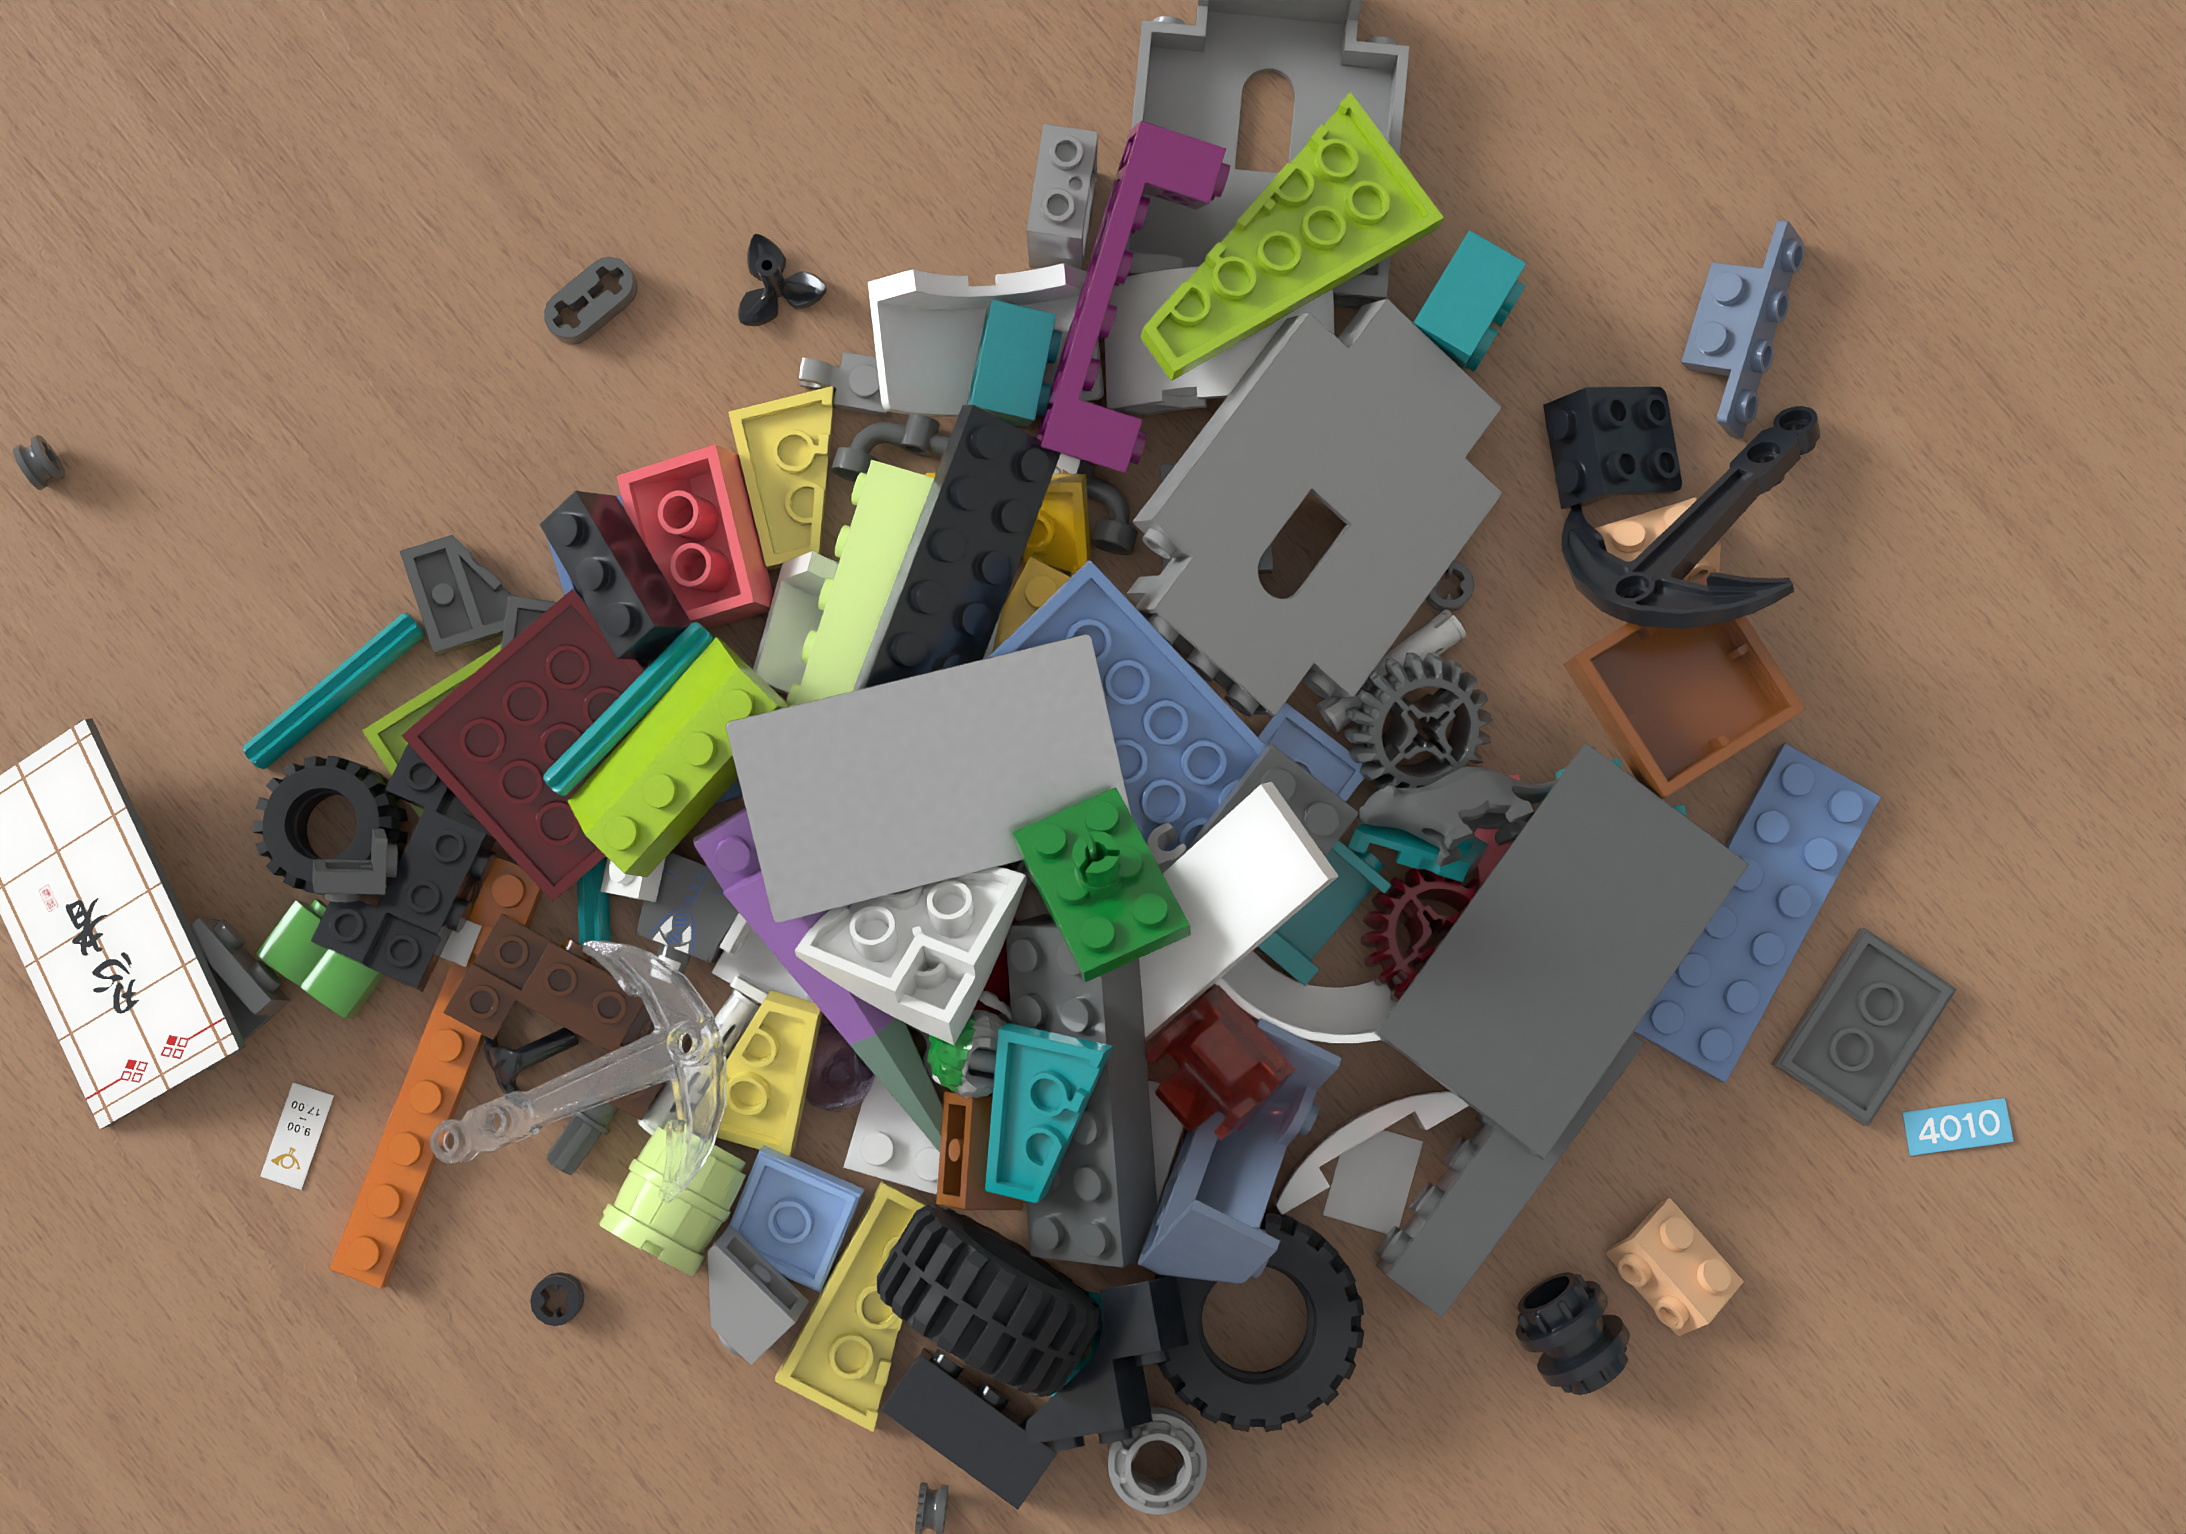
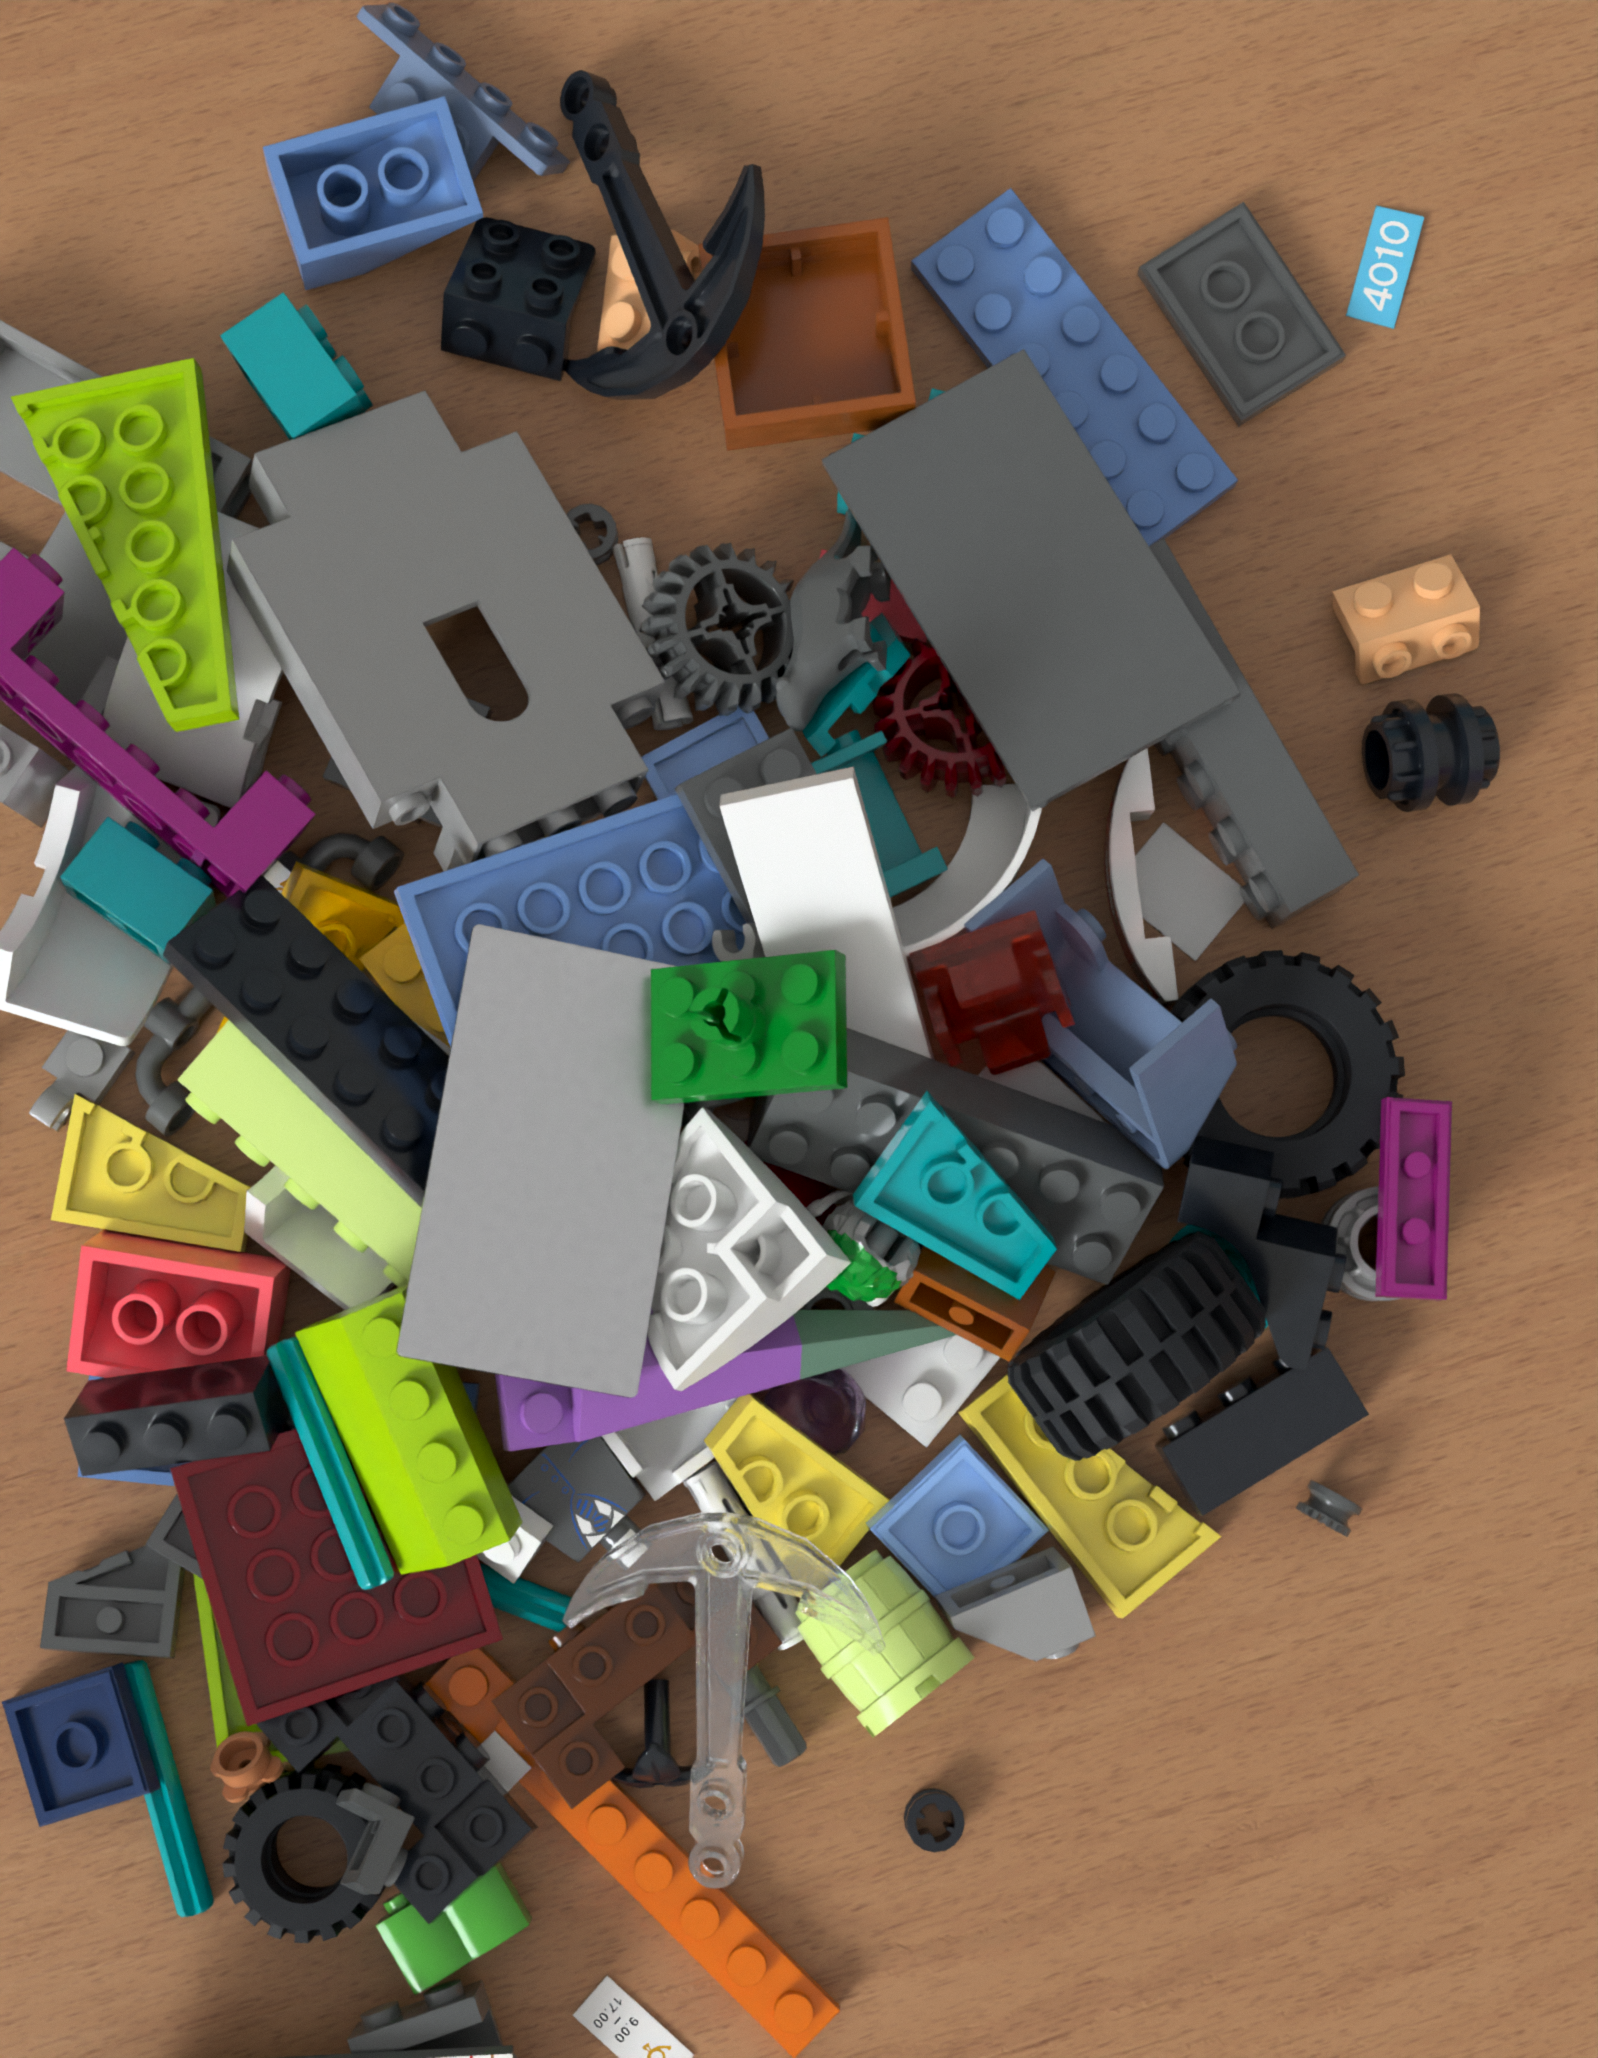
camera: 65 degrees left, 0 degrees up
none -> dark blue tile [2,1662,161,1827]
none -> nougat plate [210,1731,283,1803]
none -> medium blue slope [263,96,483,290]
none -> magenta tile [1375,1097,1452,1301]

